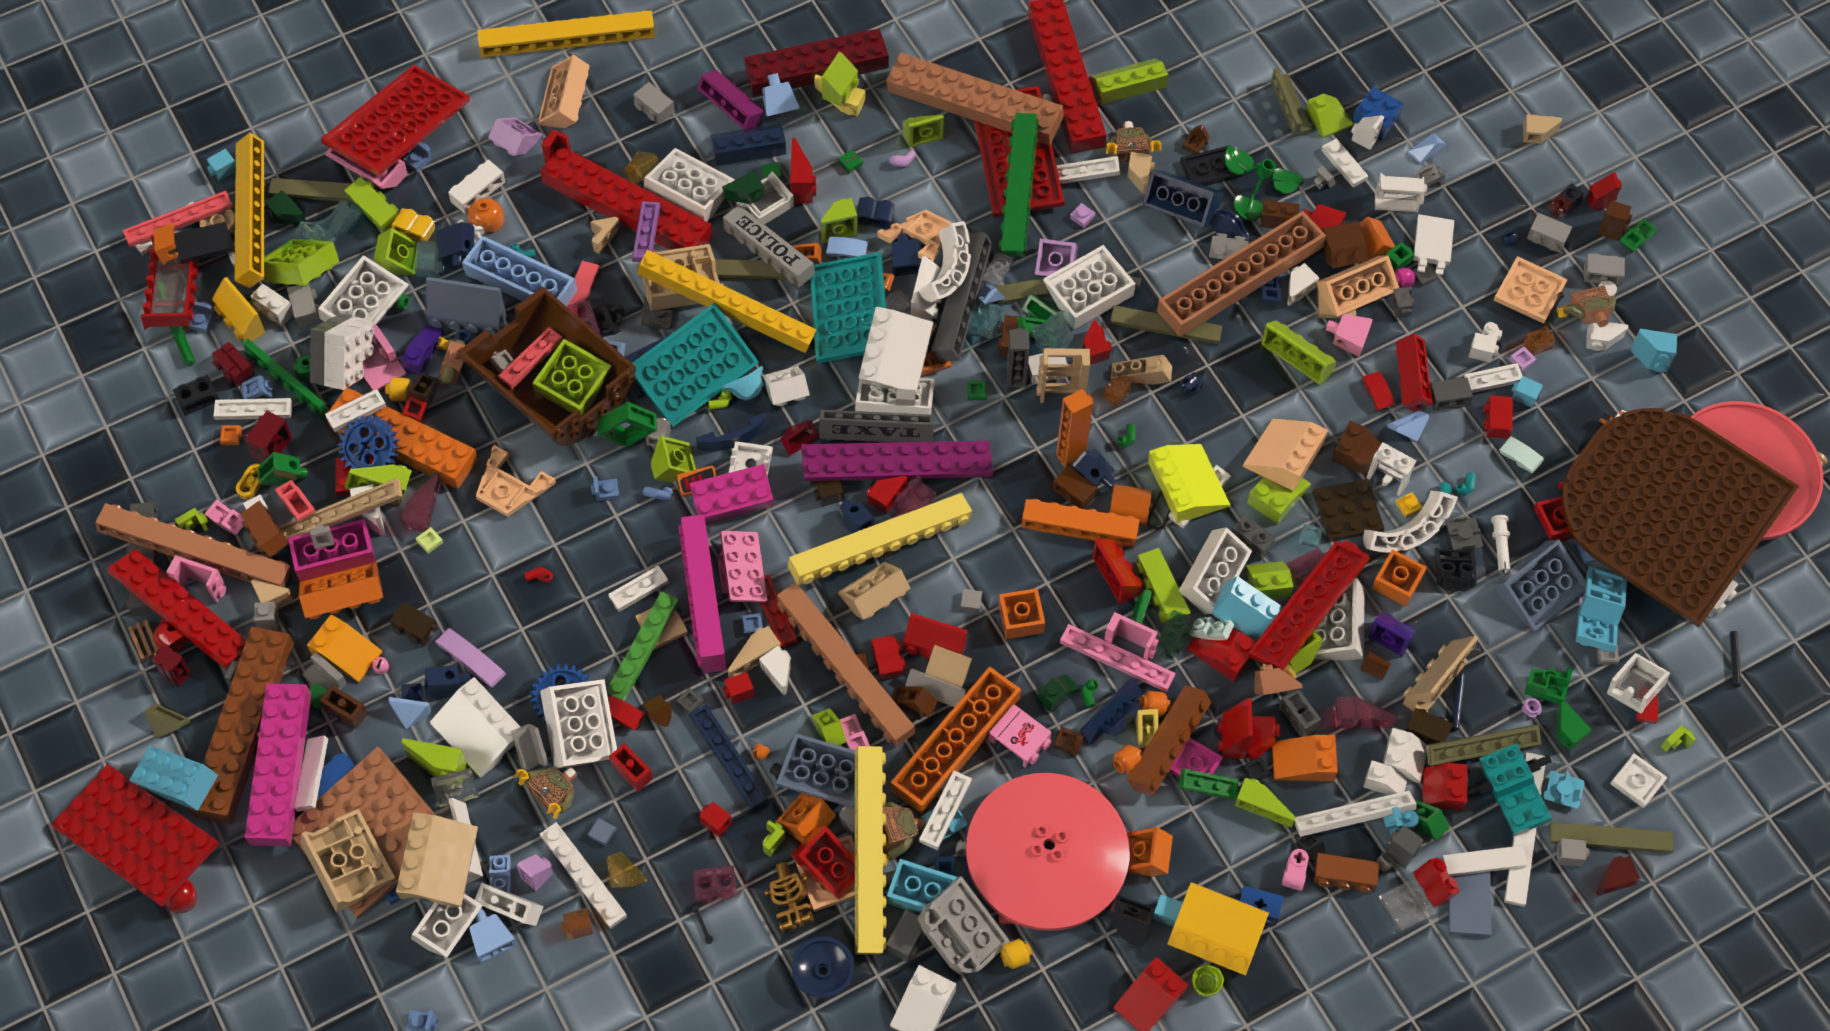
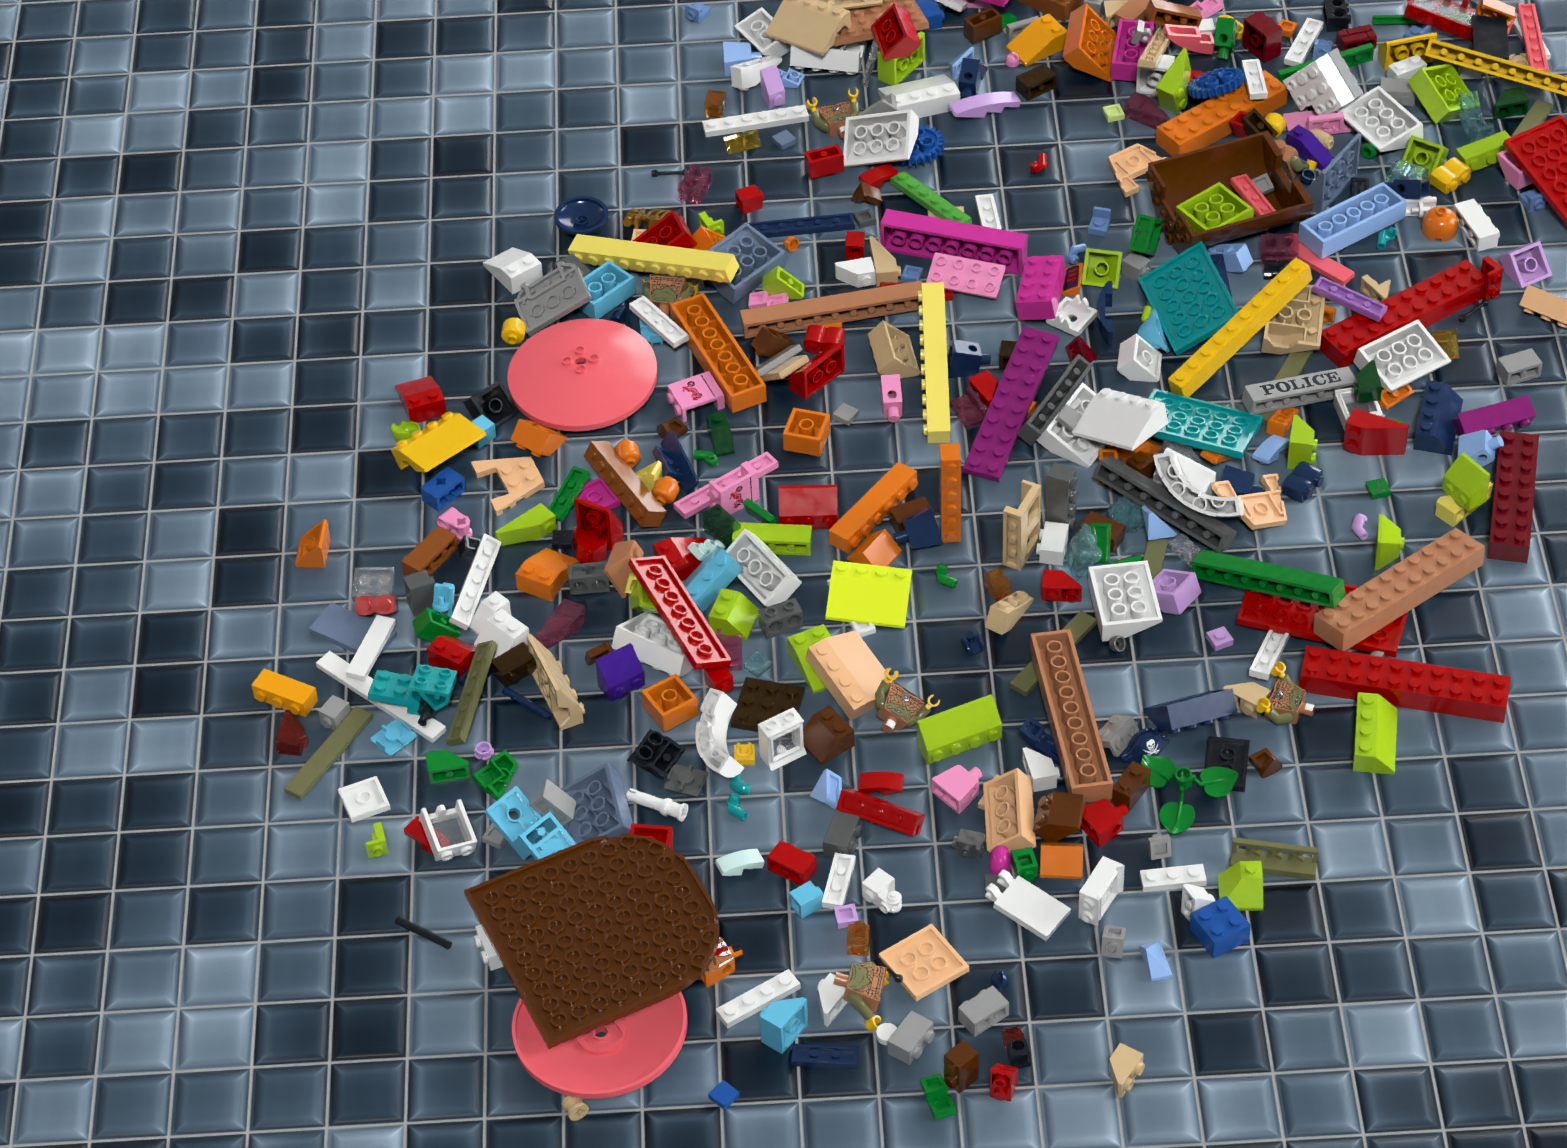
camera: 120 degrees right, 15 degrees down
none -> light orange brick [251,669,318,717]
none -> orange slope [295,519,331,568]
none -> light nougat wing [471,456,545,516]
none -> light grey panel [529,779,576,826]
none -> blue tile [708,1080,740,1110]
none -> white plate [715,969,801,1029]
none -> dark blue tile [791,1044,859,1069]
none -> red slope [871,3,921,60]
none -> torso [875,667,940,733]
none -> bright pink torso [881,374,902,423]
none -> tan brick [1310,128,1334,150]

